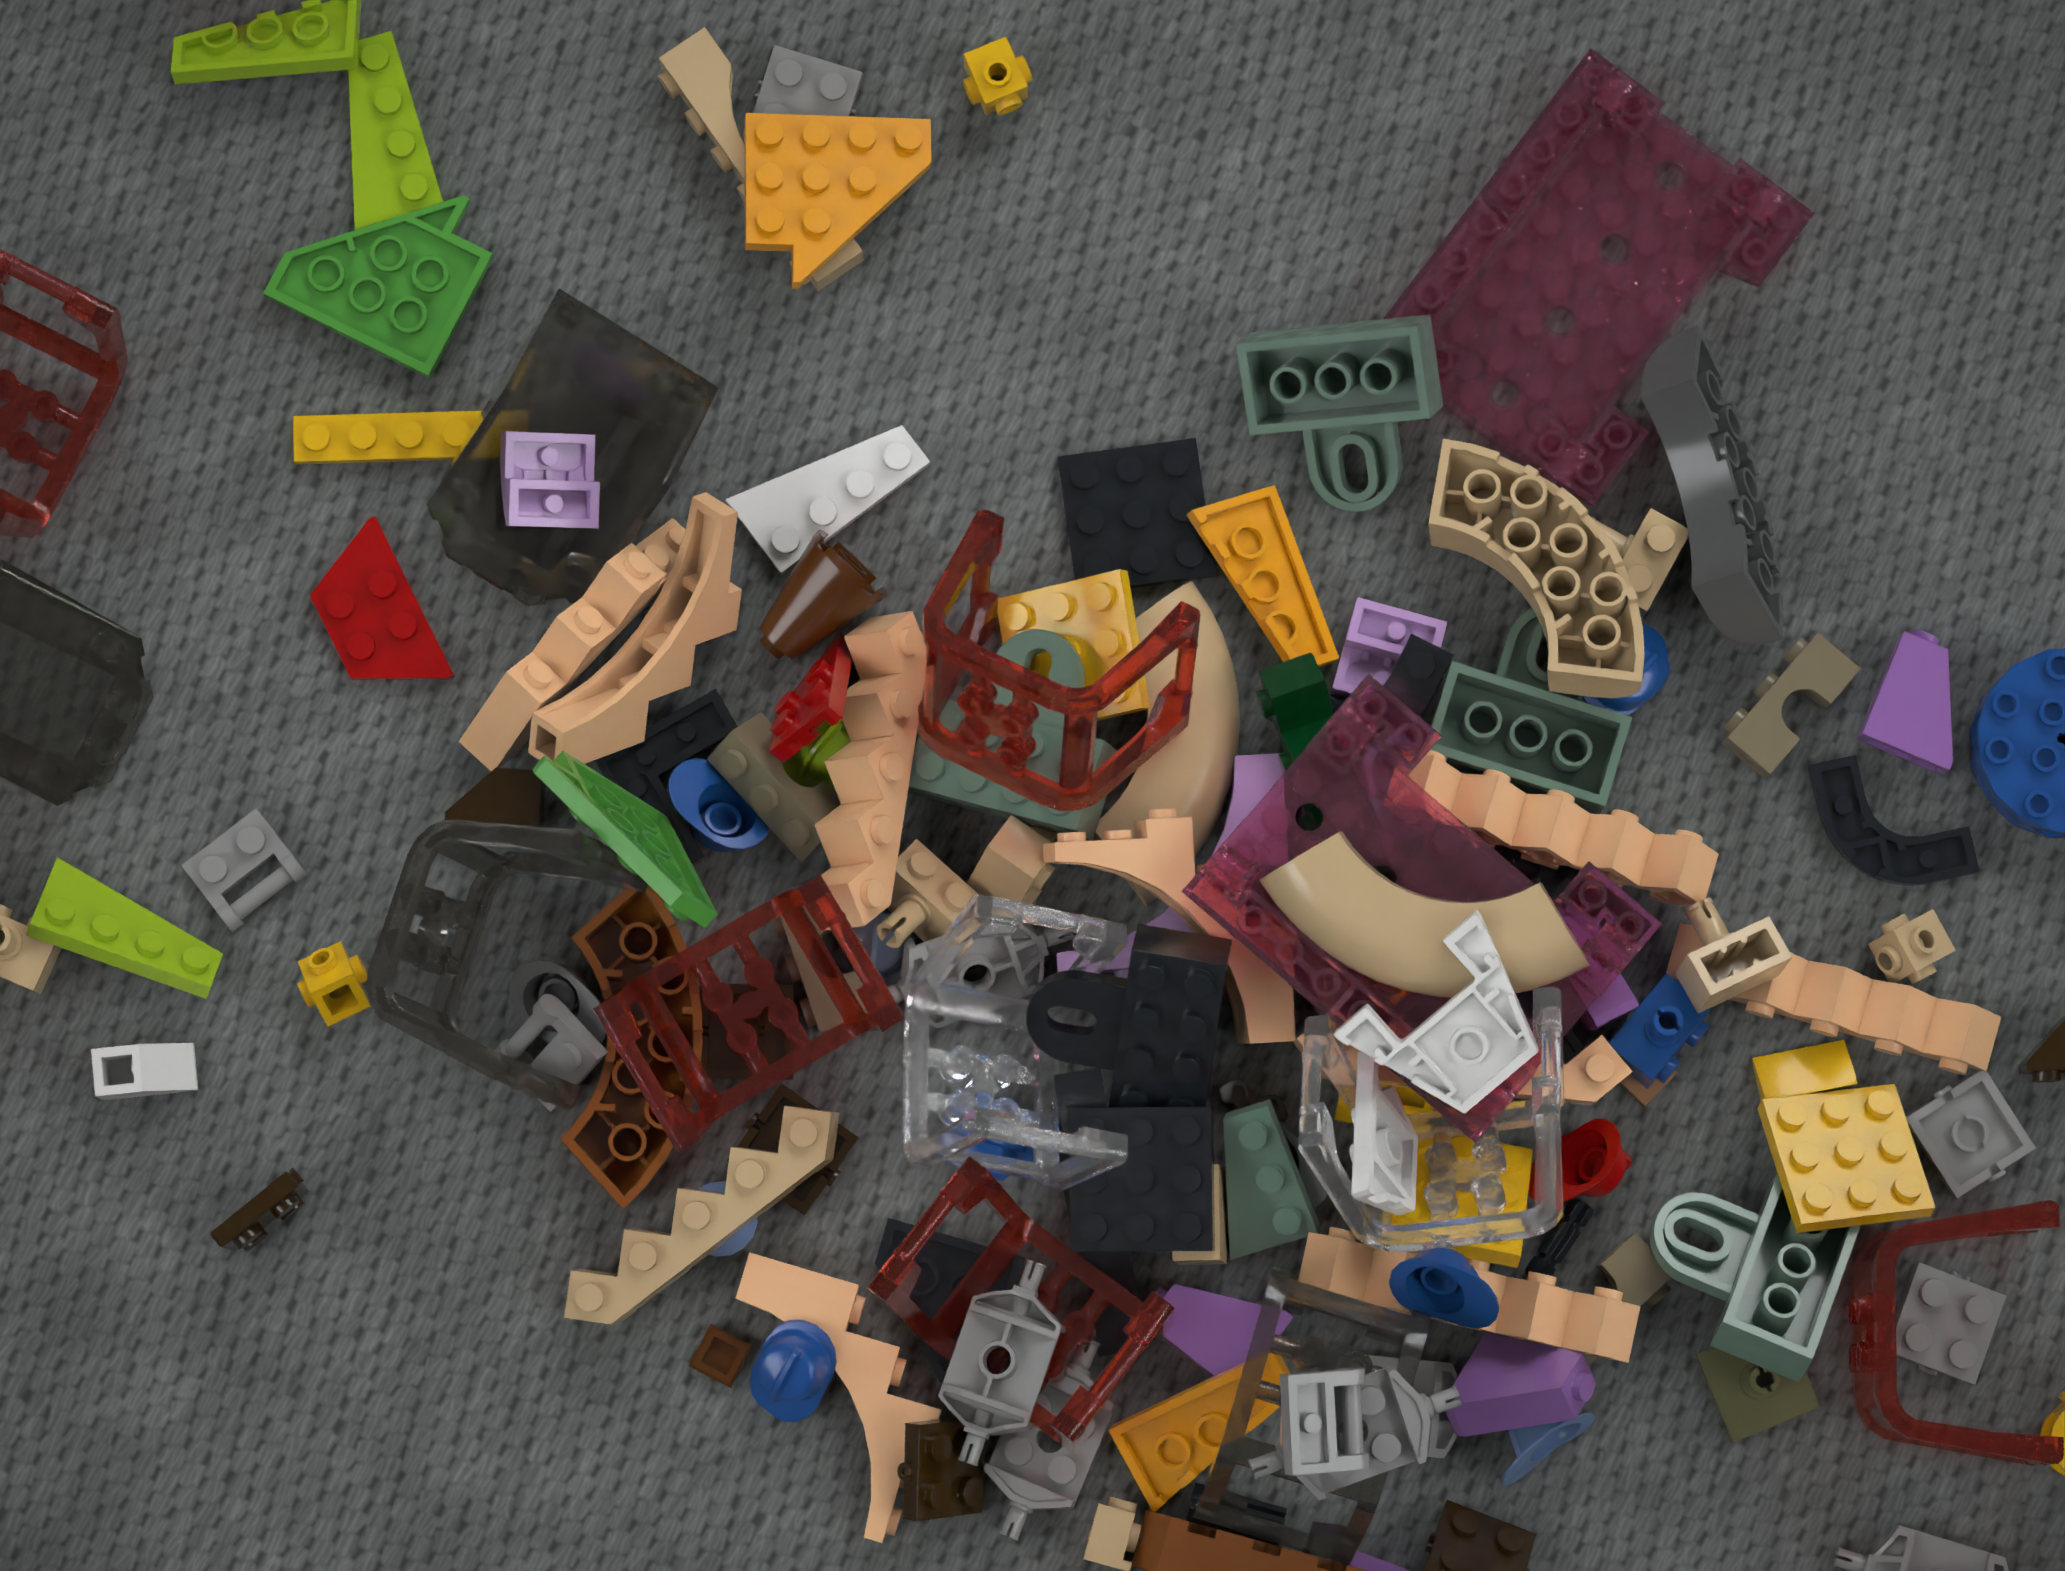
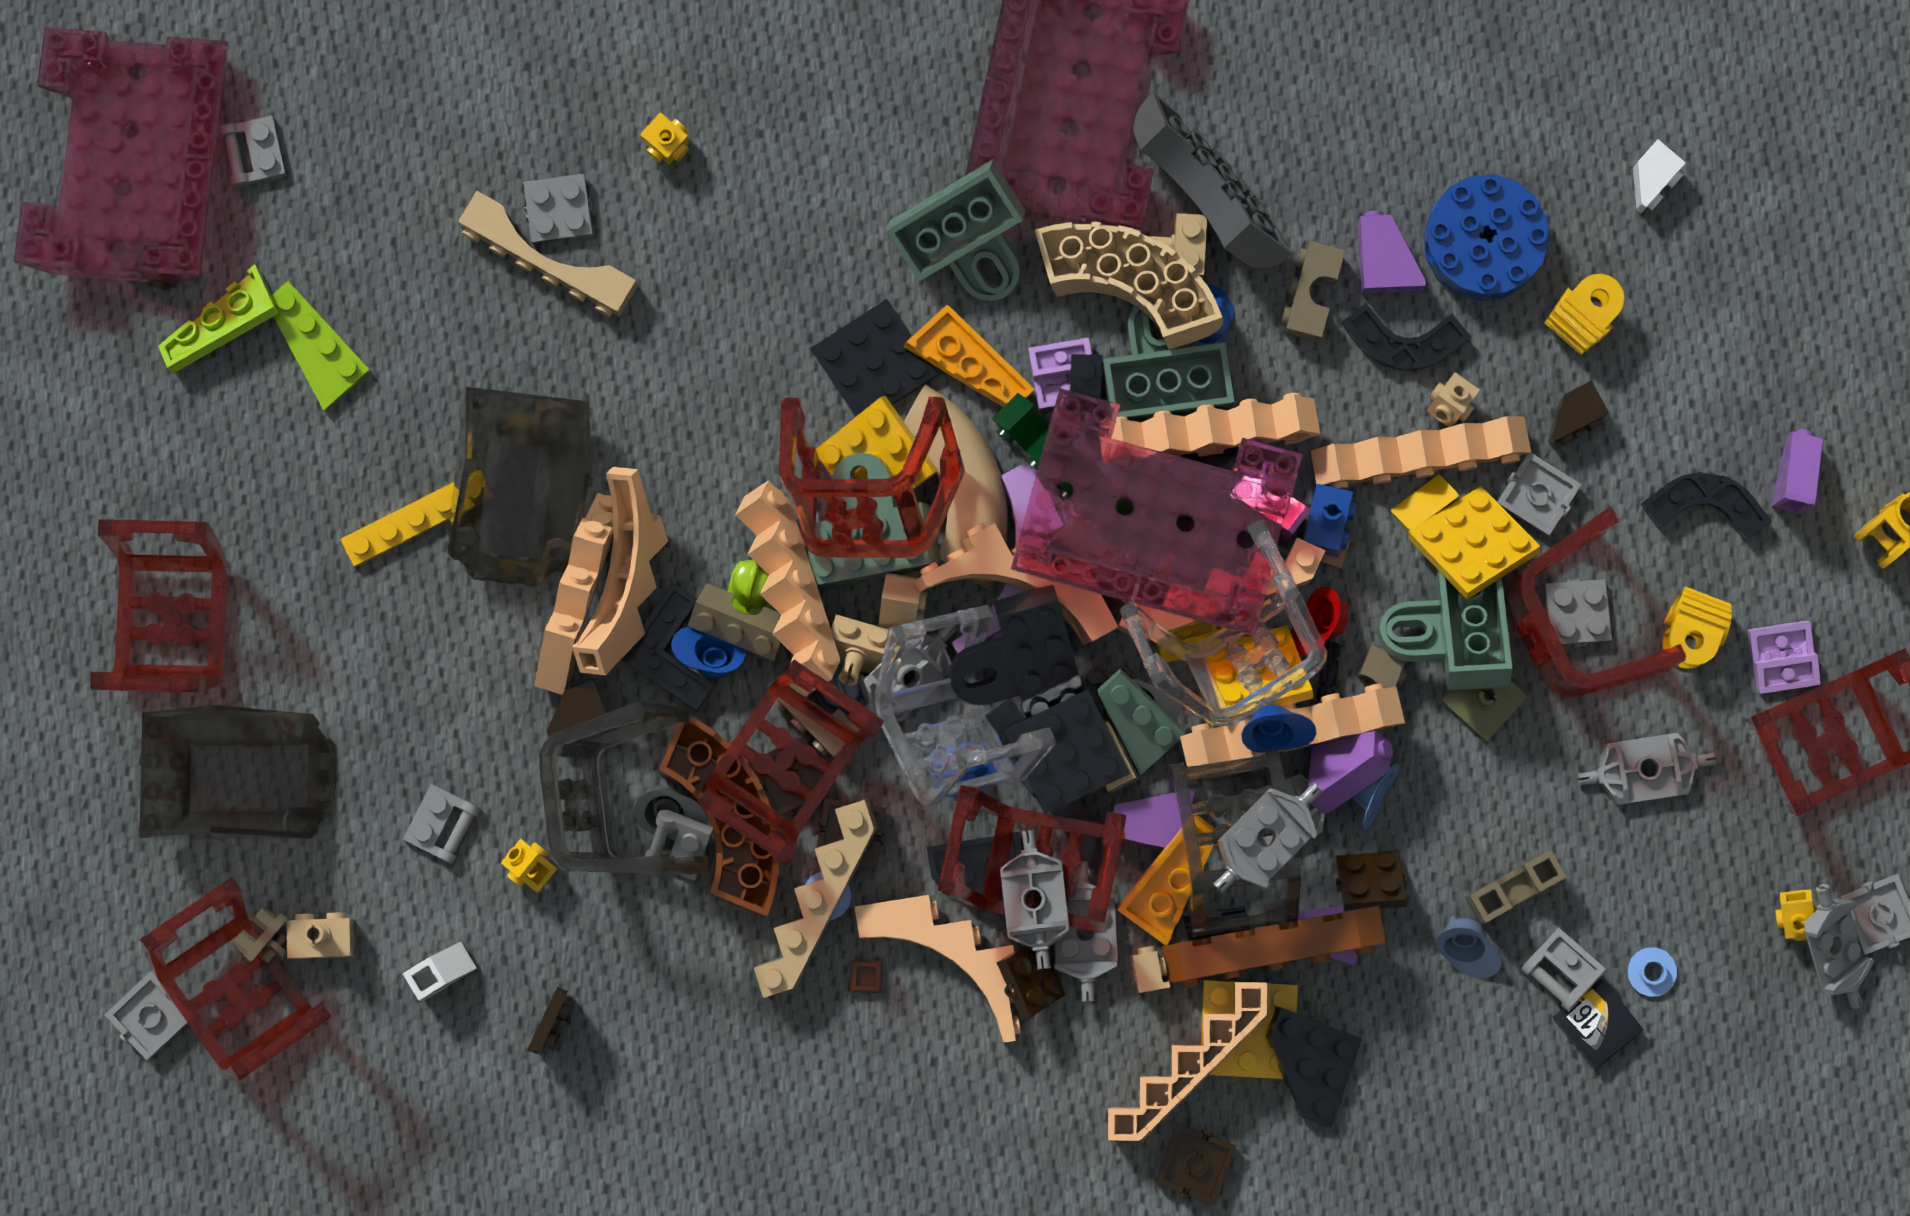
camera: 25 degrees left, 0 degrees up
lime wing [26,857,223,999] -> none
bright green wing [263,195,494,379] -> none
red wing [310,516,455,680] -> none
lavender slope [500,431,600,529] -> none
bright green wing [532,751,718,928] -> none
white wing [725,425,930,575] -> none
light orange wing [744,113,931,289] -> none
blue piece [750,1320,837,1422] -> none
reddish brown cone [759,529,887,659] -> none
red wing [769,632,852,763] -> none
tan brick [1259,831,1590,998] -> none
light grey plate [1280,1368,1370,1476] -> none
white wing [1333,910,1539,1114] -> none
white wing [1350,1051,1418,1216] -> none
tan brick [1675,897,1792,1014] -> none

